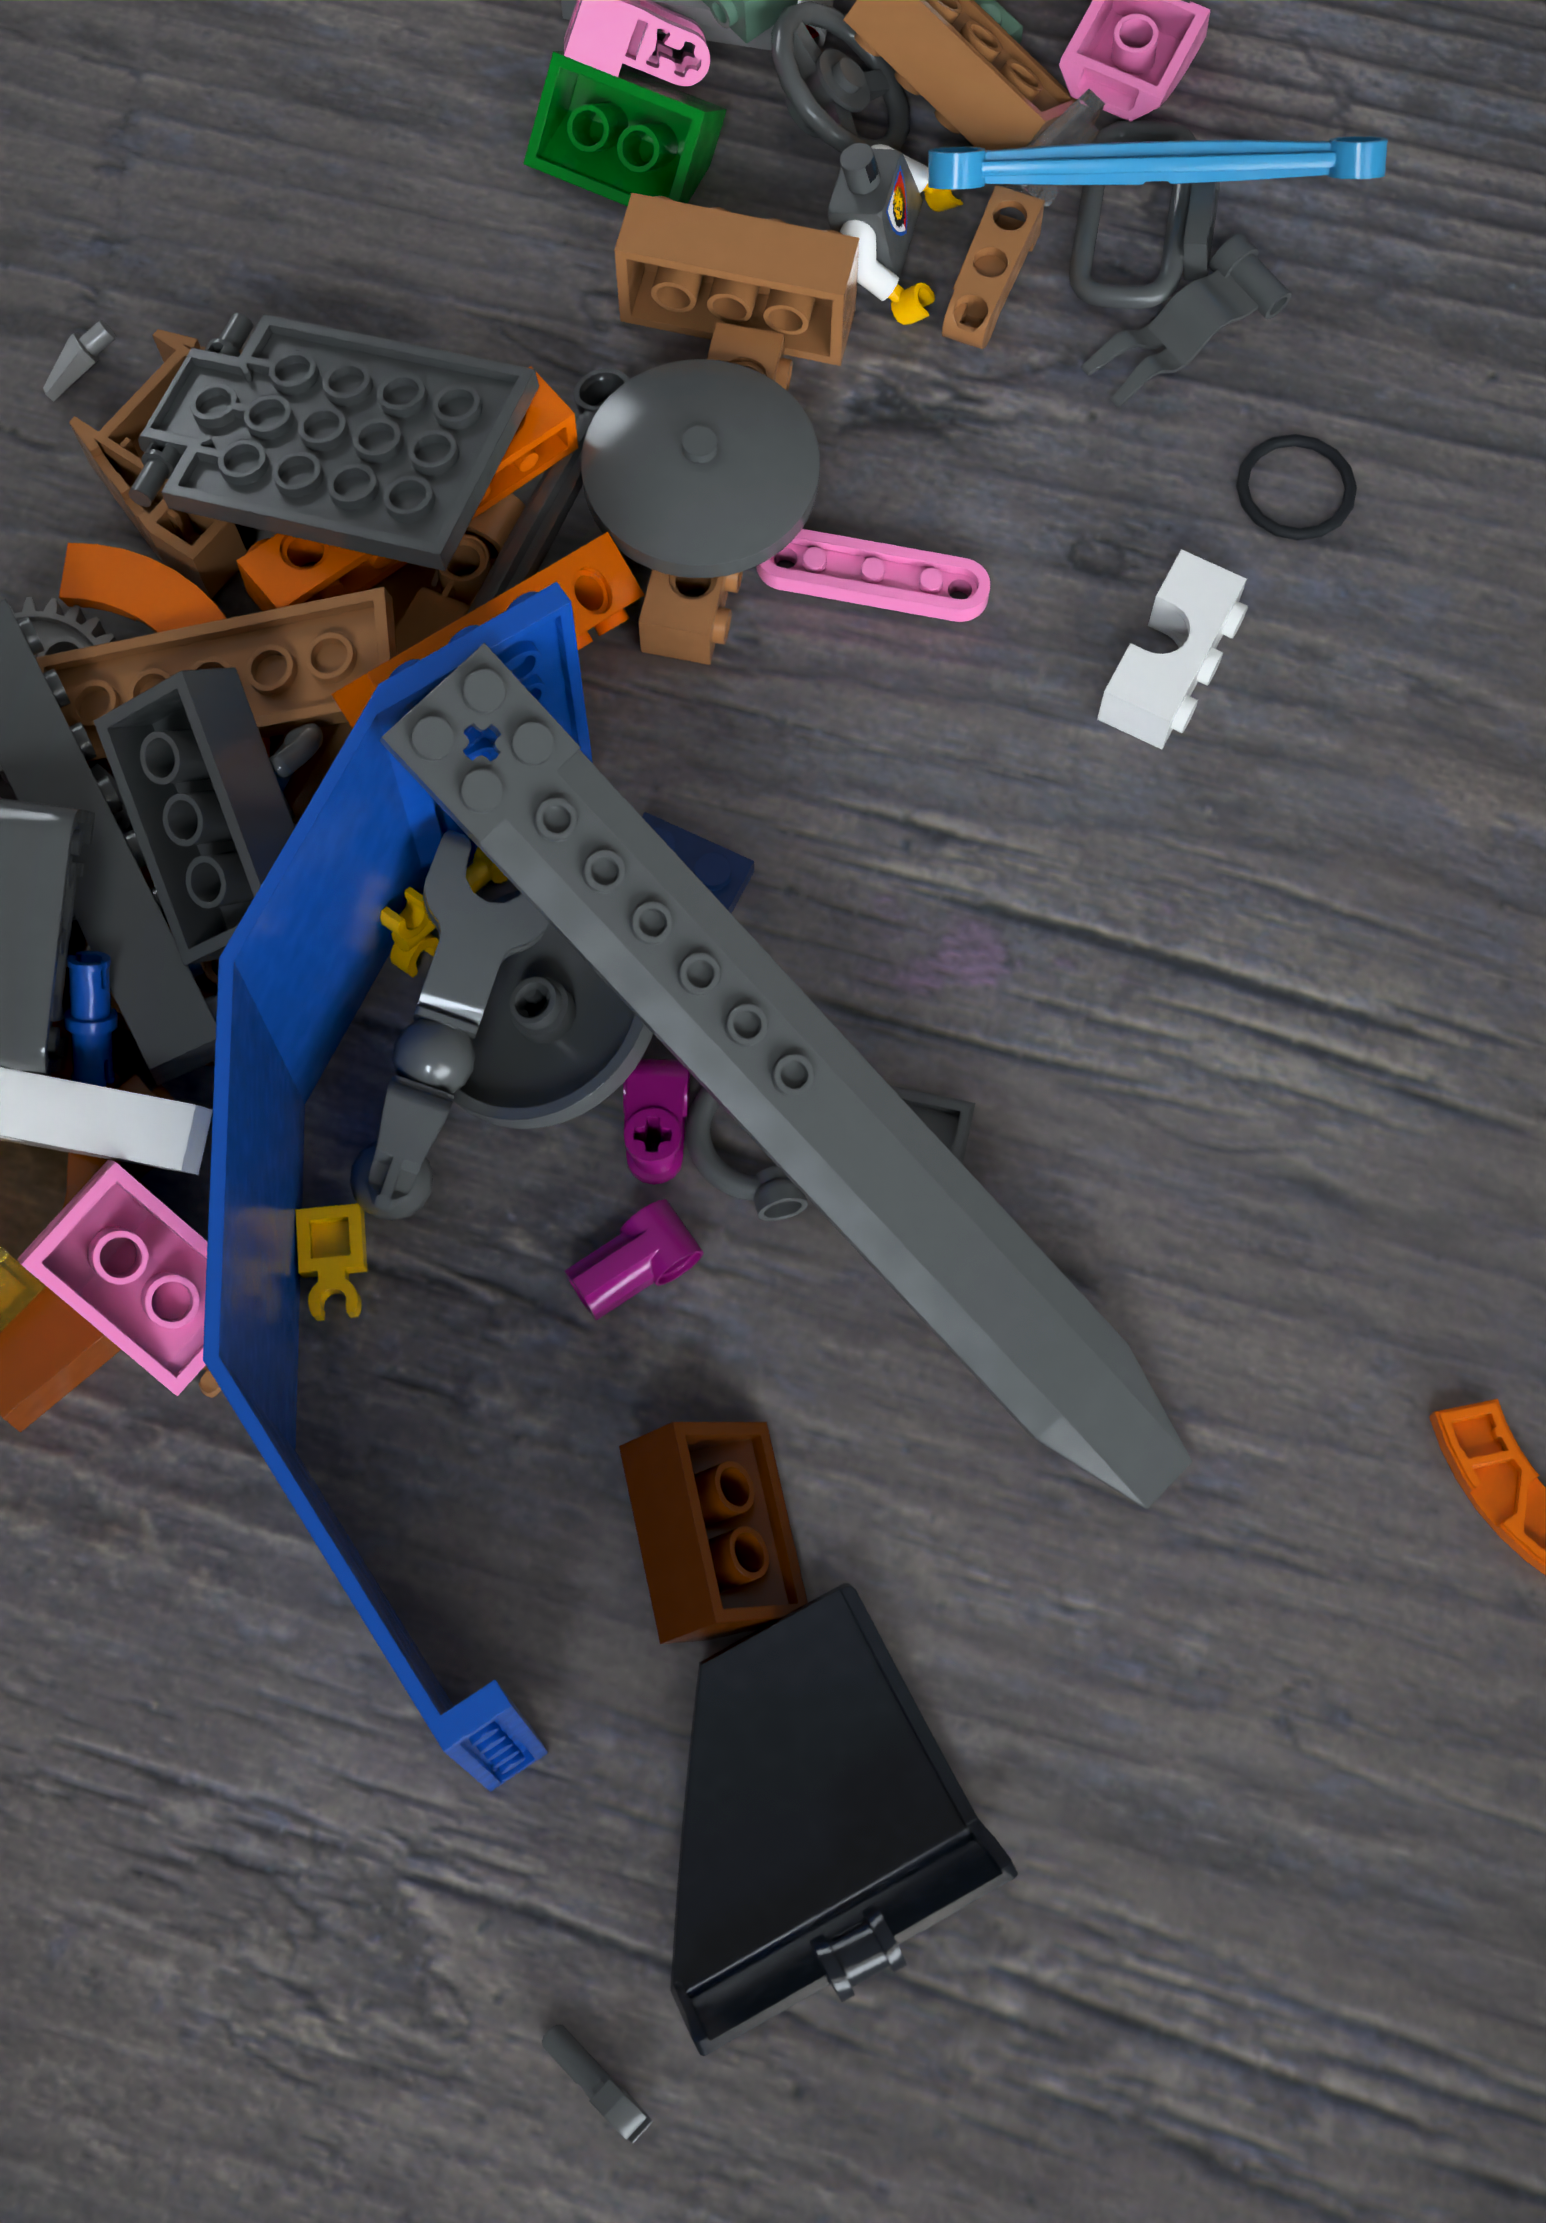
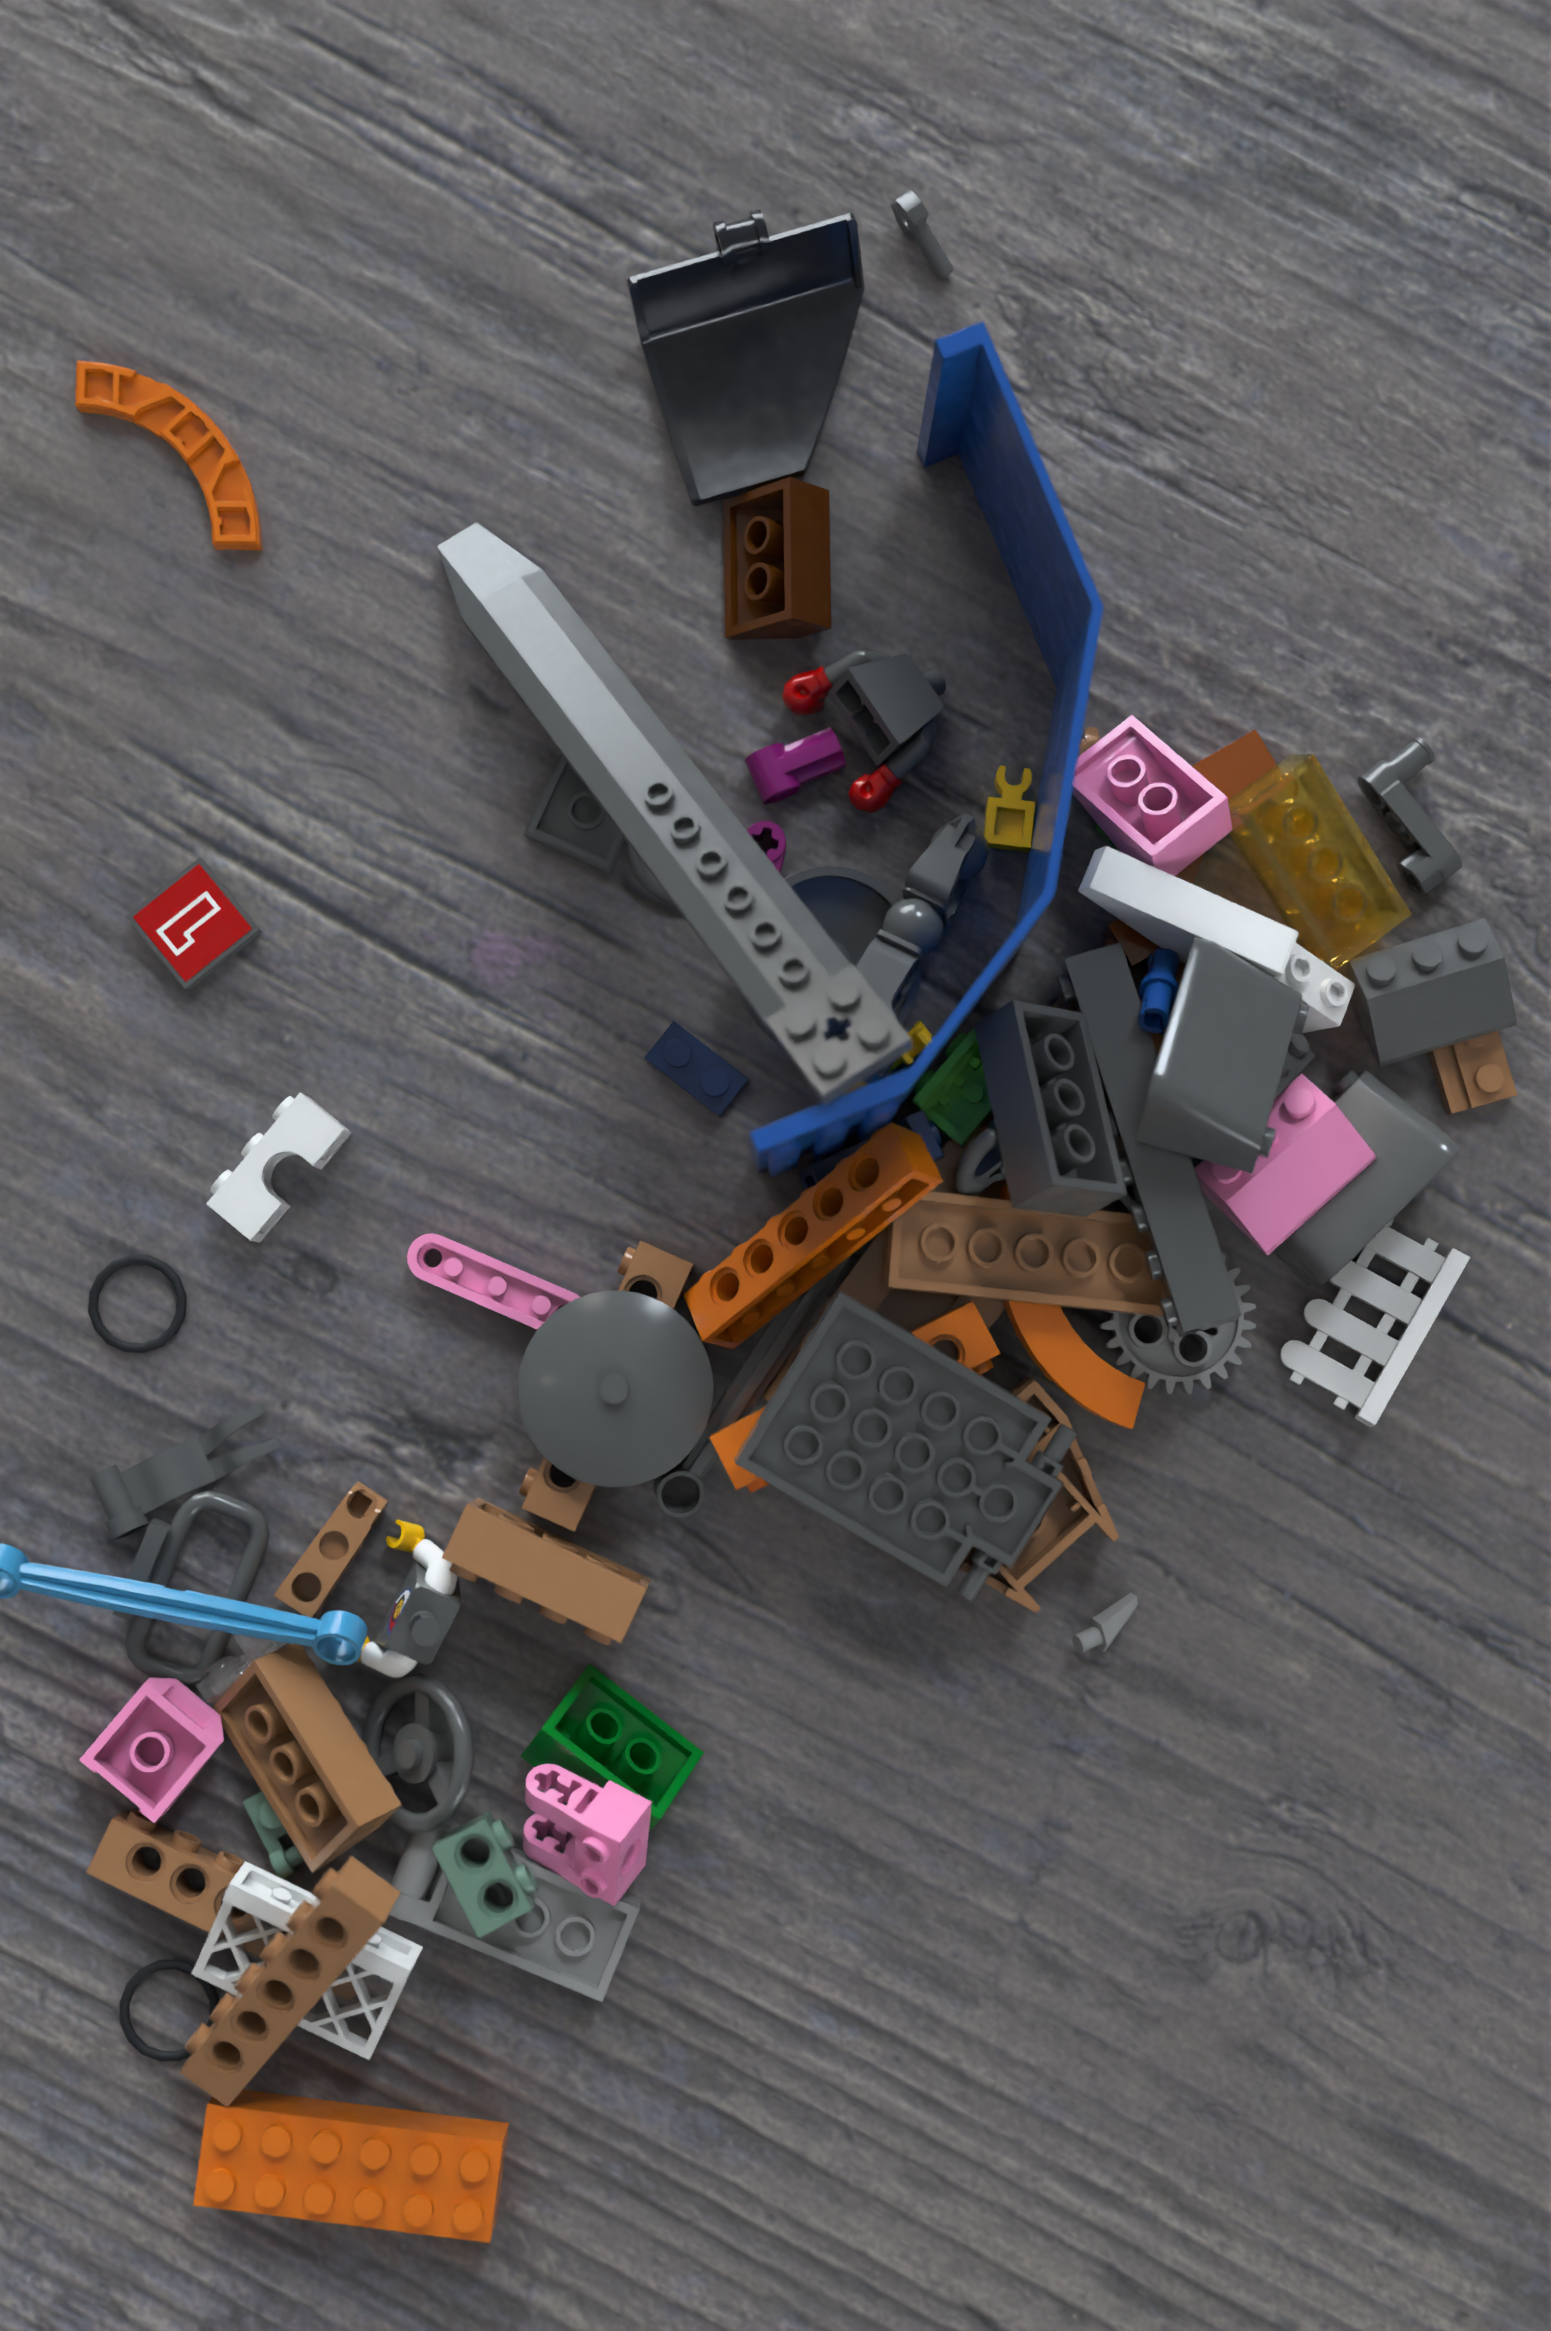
camera: 170 degrees left, 15 degrees up
none -> red tile [126,857,262,991]
none -> dark grey torso [782,649,946,813]

